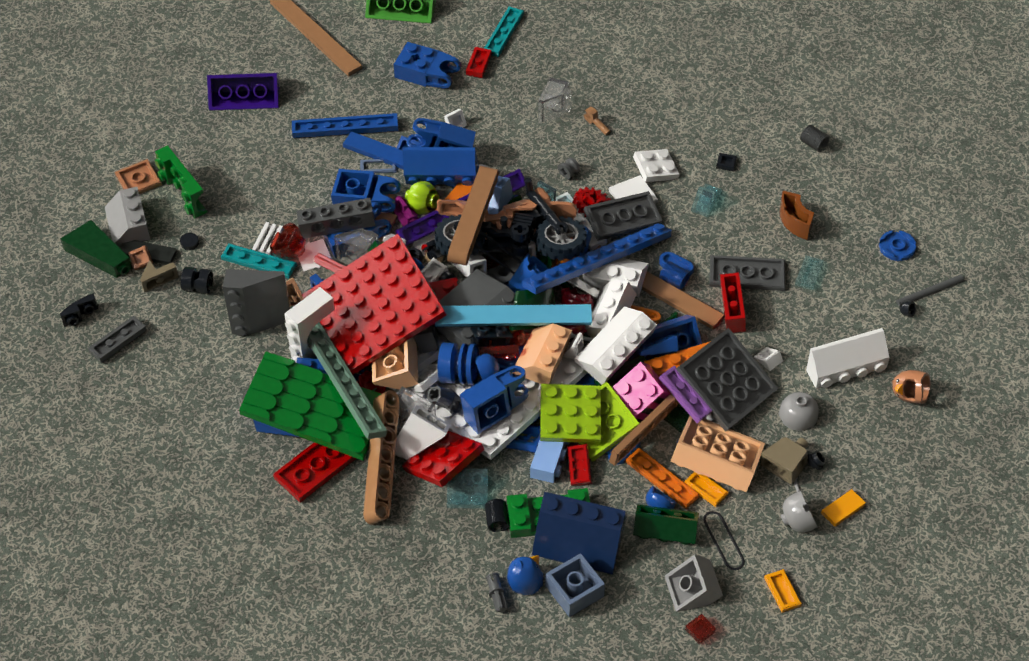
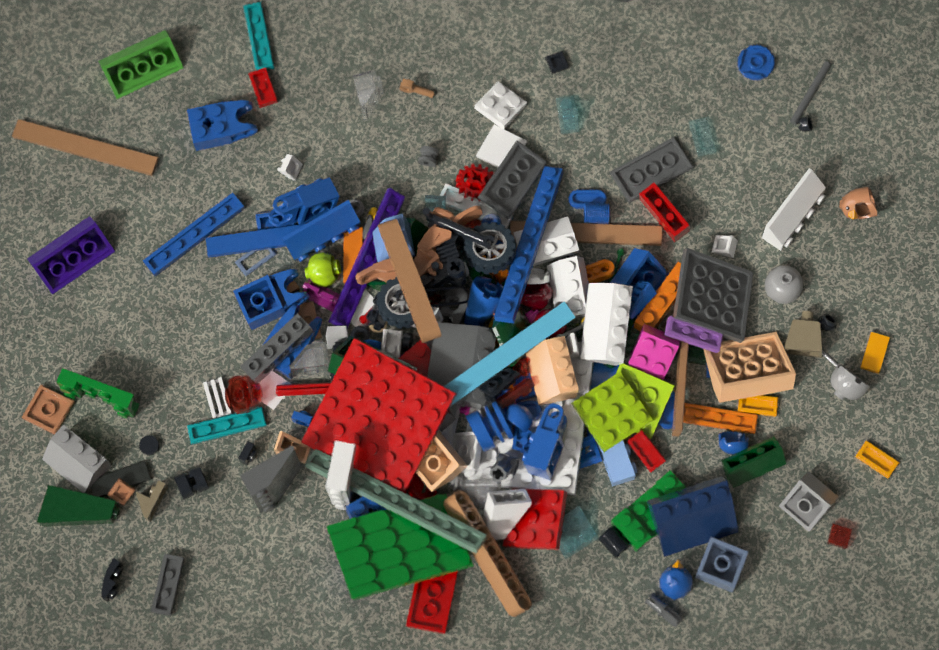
camera: 30 degrees left, 20 degrees up
black piece [703,511,745,570] -> none
dark orange brick [779,191,814,240] -> none

